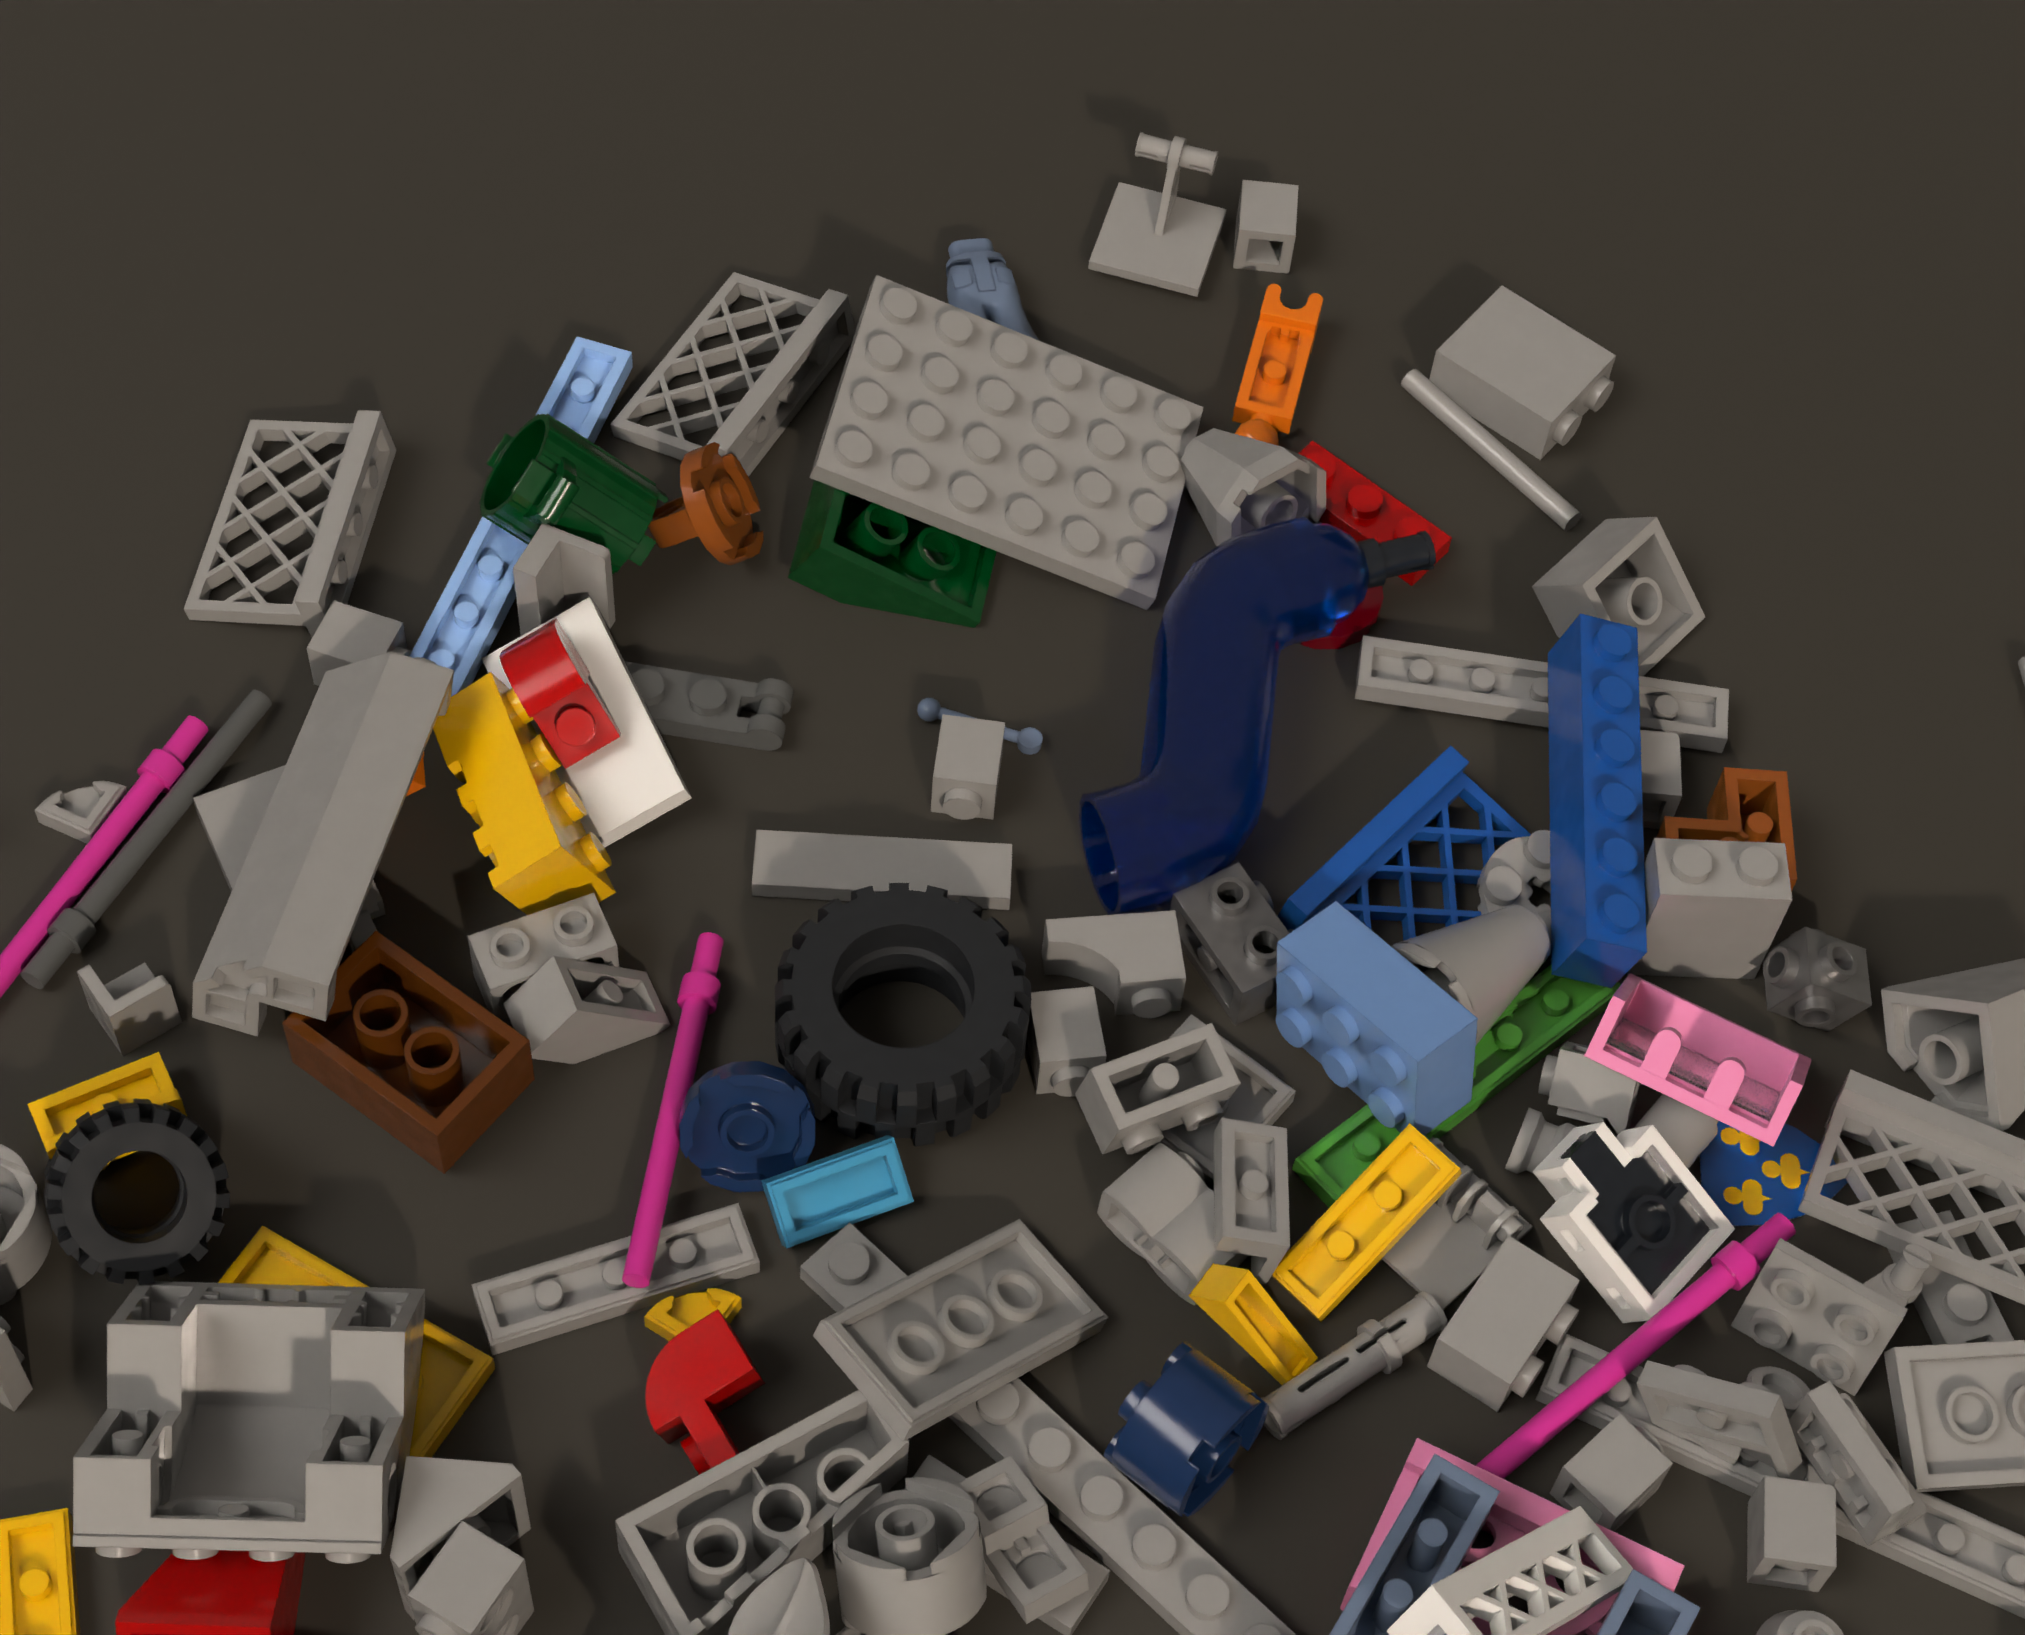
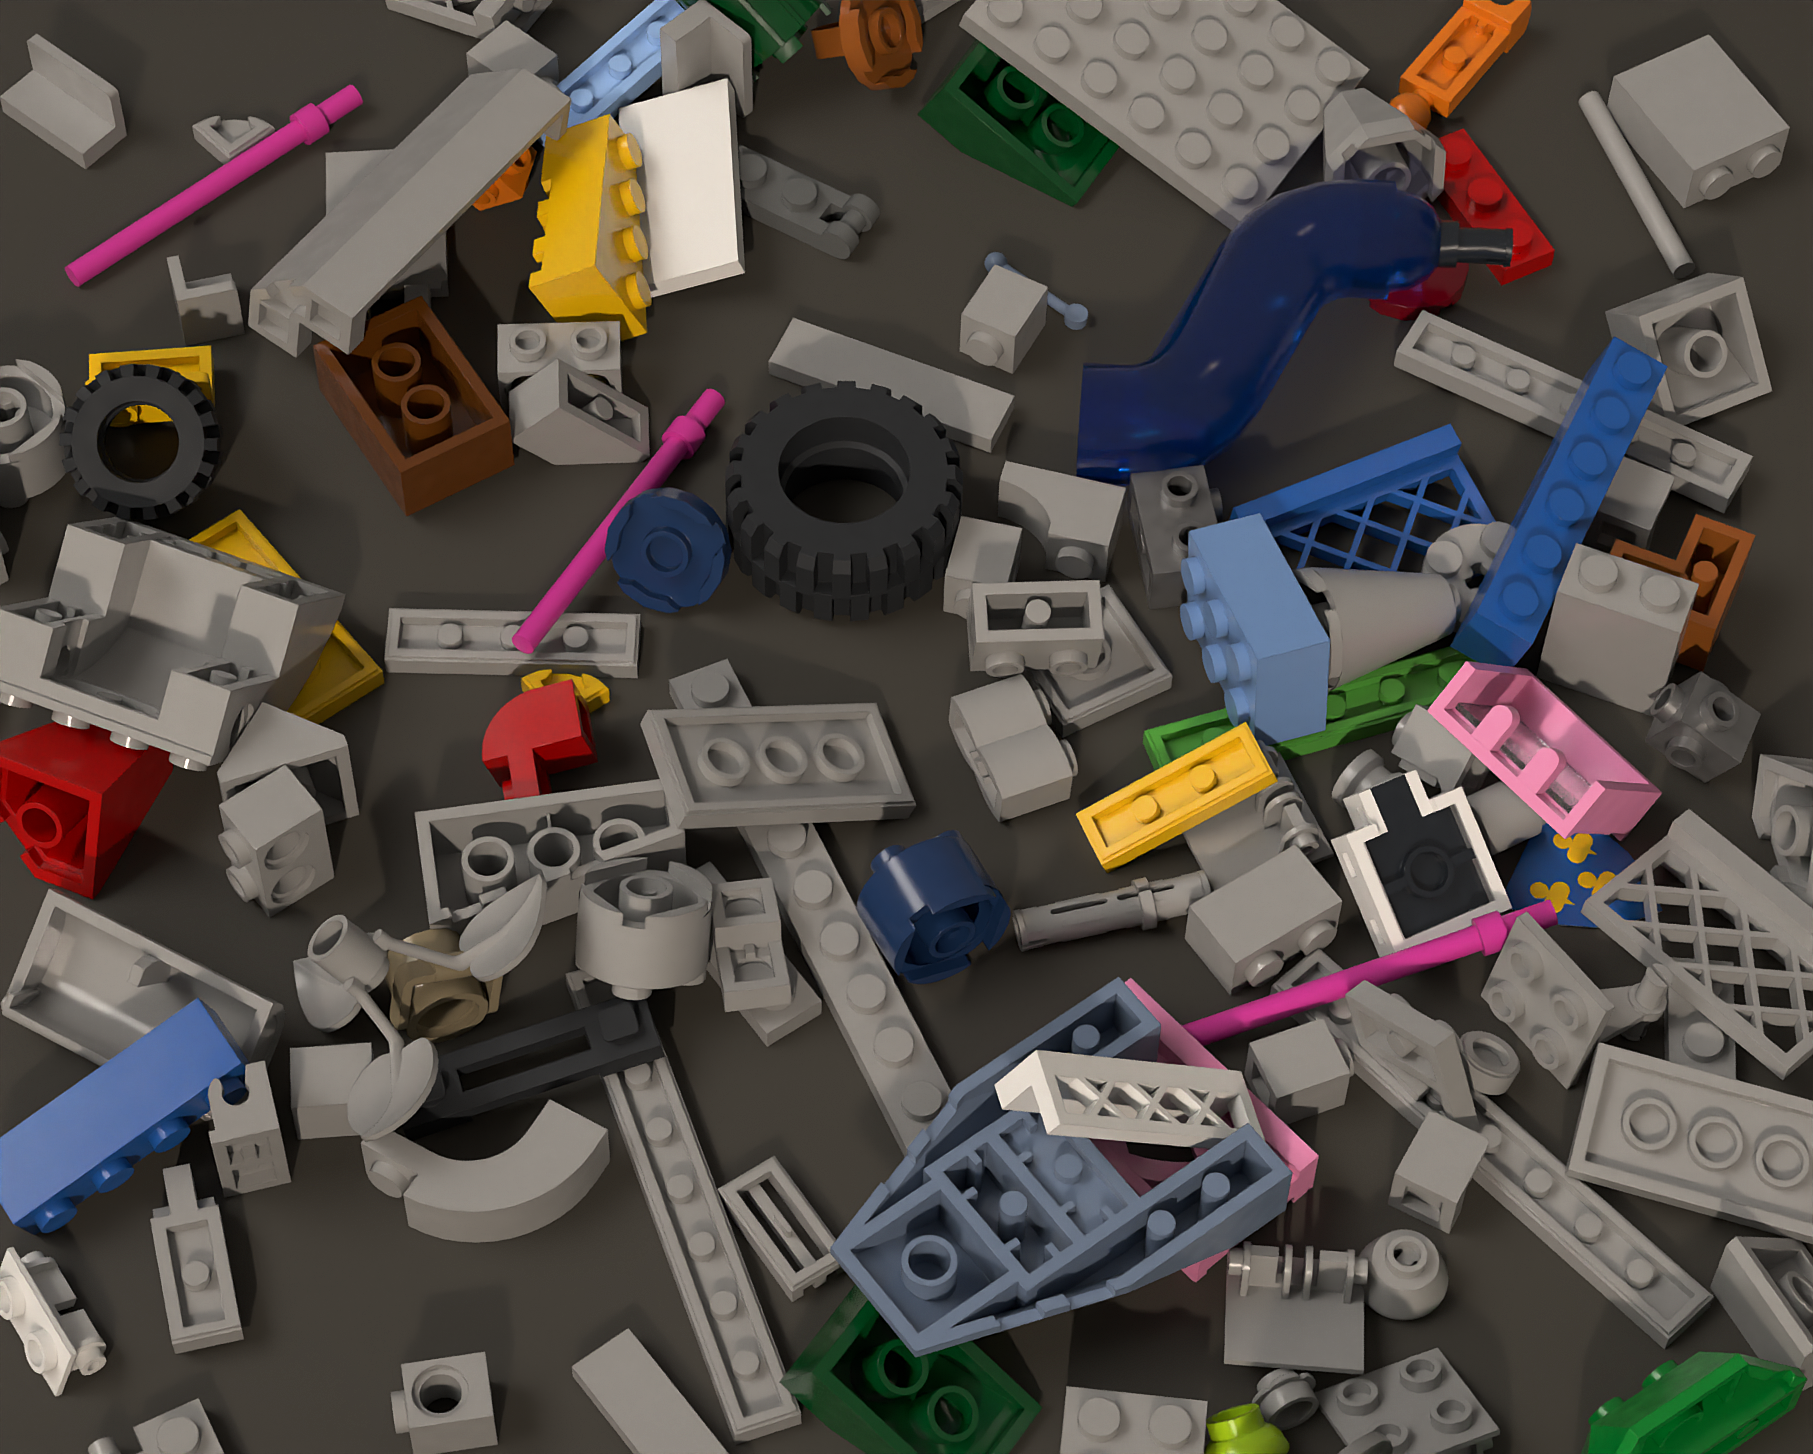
camera: 25 degrees right, 0 degrees up
dark grey bar [21,689,272,989] -> none
red brick [499,618,621,769] -> none
dark azure tile [761,1135,914,1248] -> none
yellow piece [1188,1263,1318,1385] -> none
light grey panel [1214,1118,1290,1285] -> none
light grey bracket [1789,1381,1927,1546] -> none

